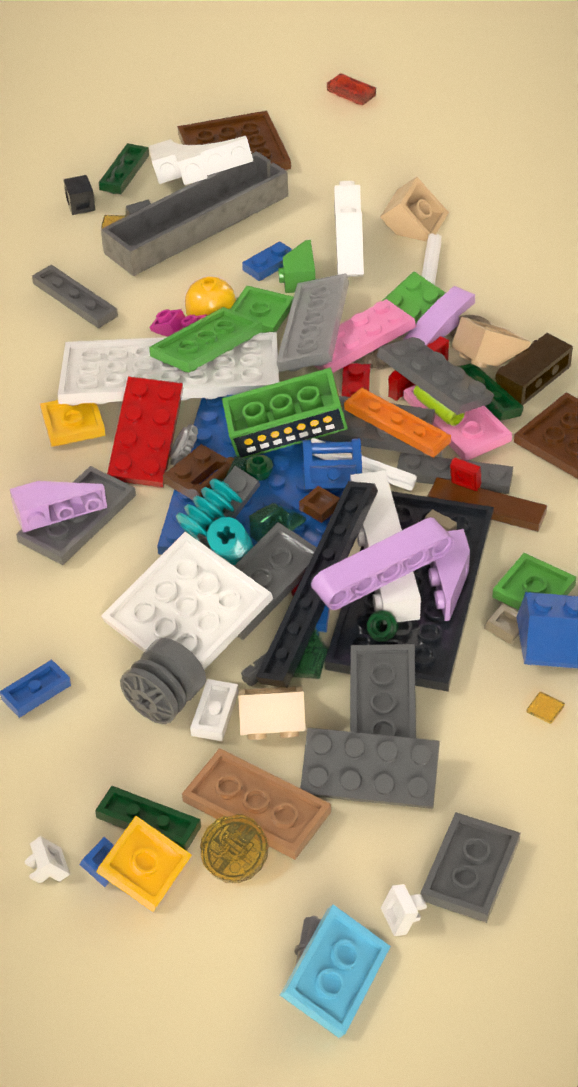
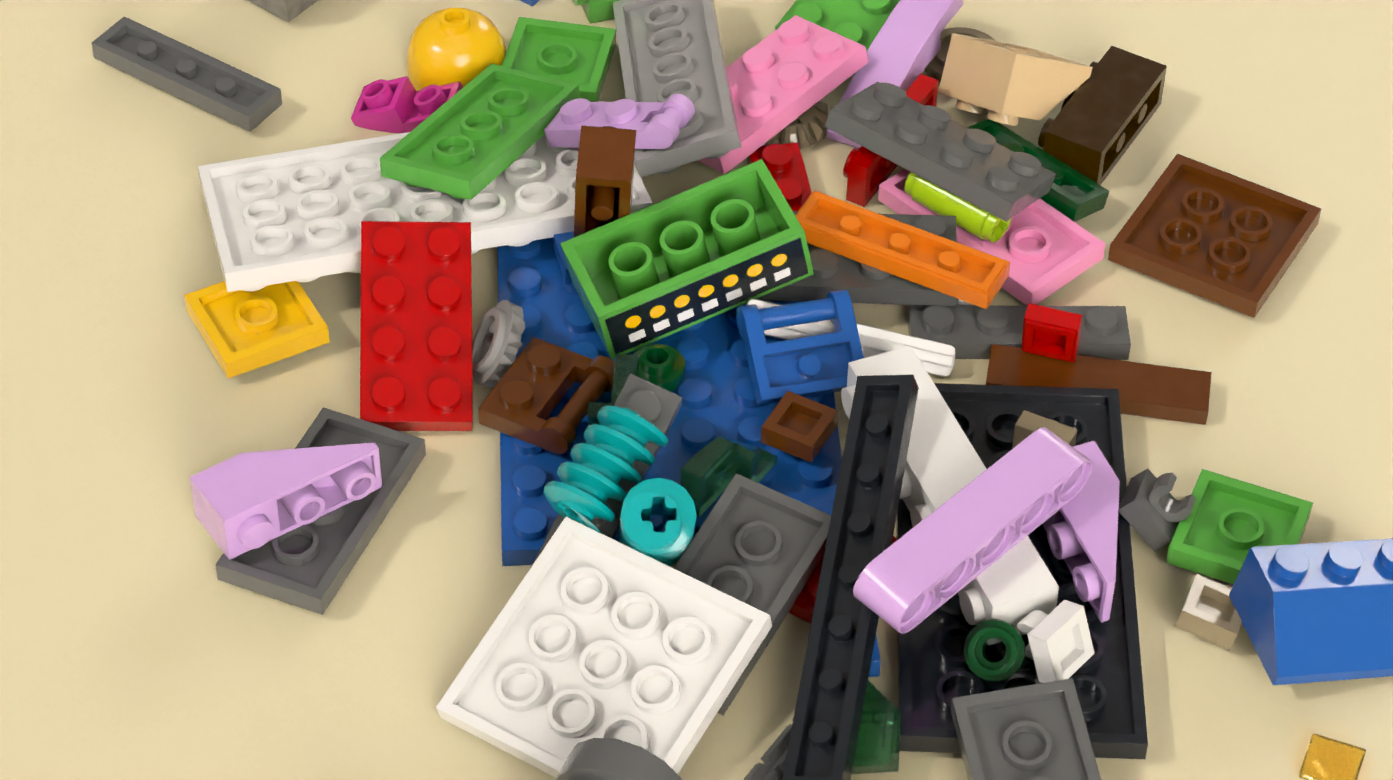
camera: 15 degrees left, 0 degrees up
none -> lavender plate [544,94,695,149]
none -> reddish brown brick [574,125,636,237]
none -> white tile [1017,600,1095,683]
none -> dark grey tile [1119,468,1196,551]

